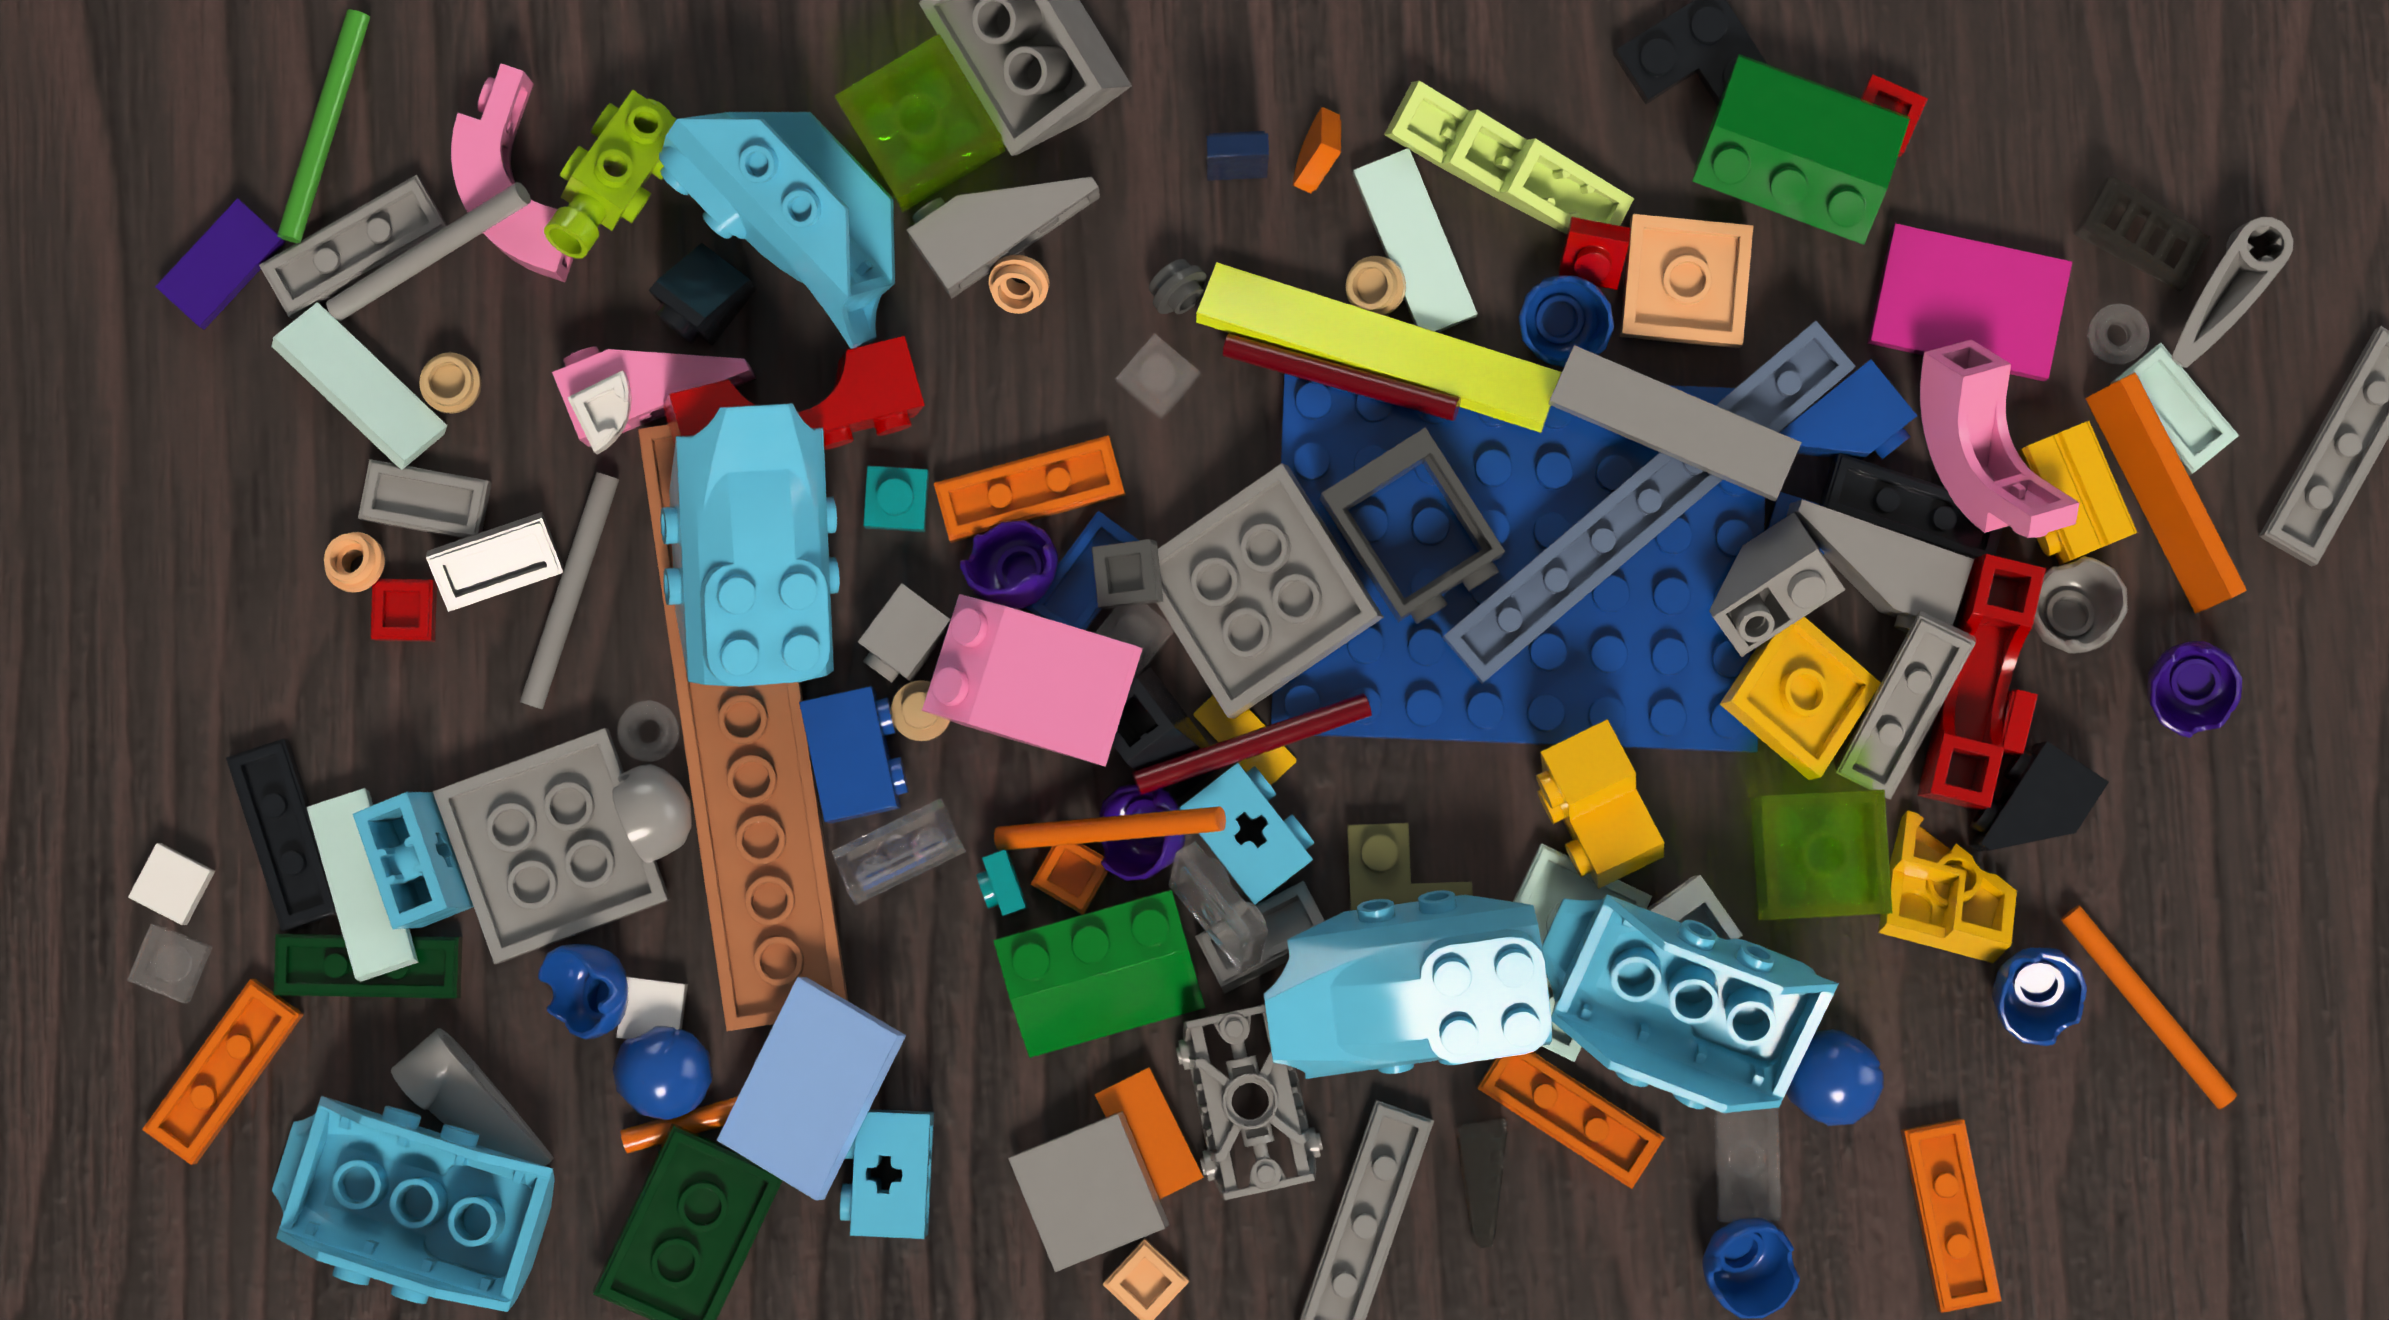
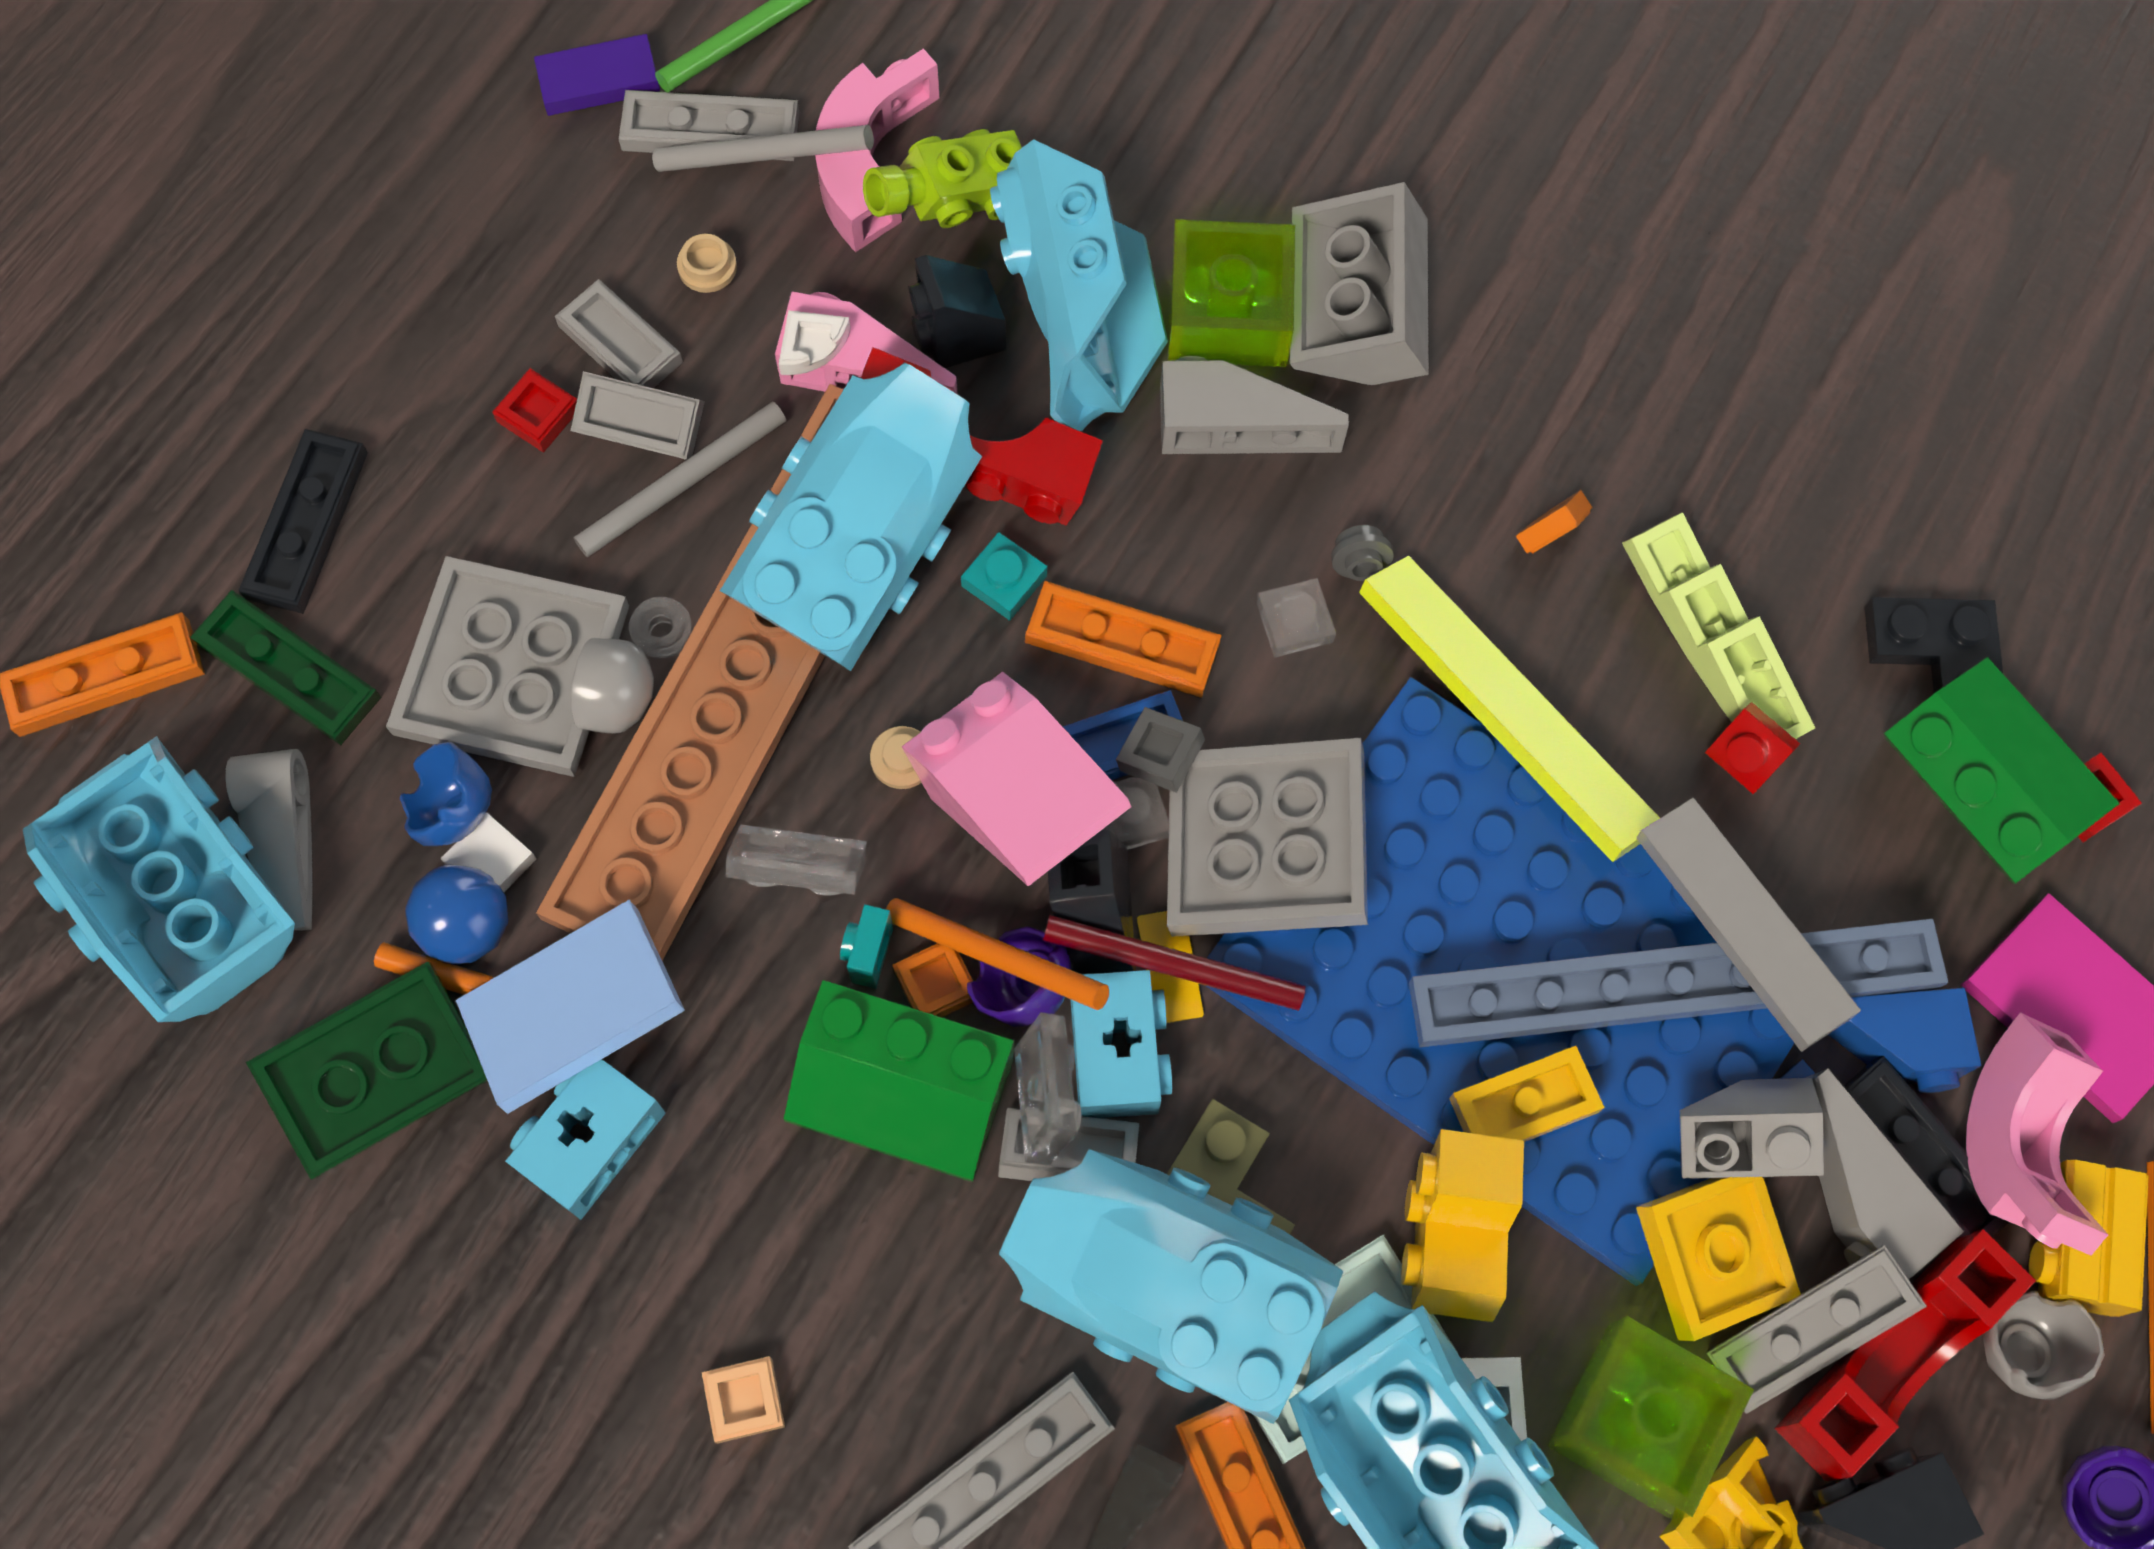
camera: 30 degrees right, 15 degrees down
clear plate [127,924,213,1003] -> none
white tile [128,843,215,925] -> none
light aqua tile [271,302,447,470] -> none
light aqua tile [307,788,419,982] -> none
light nougat plate [324,532,385,593] -> none
medium azure brick [353,792,474,930] -> none
blue brick [799,686,909,824] -> none
light grey brick [858,583,951,683] -> none
dark purple hair [960,520,1058,610] -> none
light nougat plate [989,255,1050,314] -> none
light grey tile [1008,1111,1170,1272] -> none
orange tile [1095,1067,1204,1200] -> none
light grey piece [1176,1004,1323,1200] -> none
dark blue tile [1206,131,1269,181] -> none
dark red bar [1222,333,1461,421] -> none
dark grey window [1319,427,1505,624] -> none
tan plate [1346,256,1406,315] -> none
light aqua tile [1353,148,1478,332] -> none
blue hair [1518,275,1614,367] -> none
light nougat plate [1620,214,1753,348] -> none
red tile [2002,689,2038,757] -> none
none -> yellow plate [1449,1046,1605,1142]

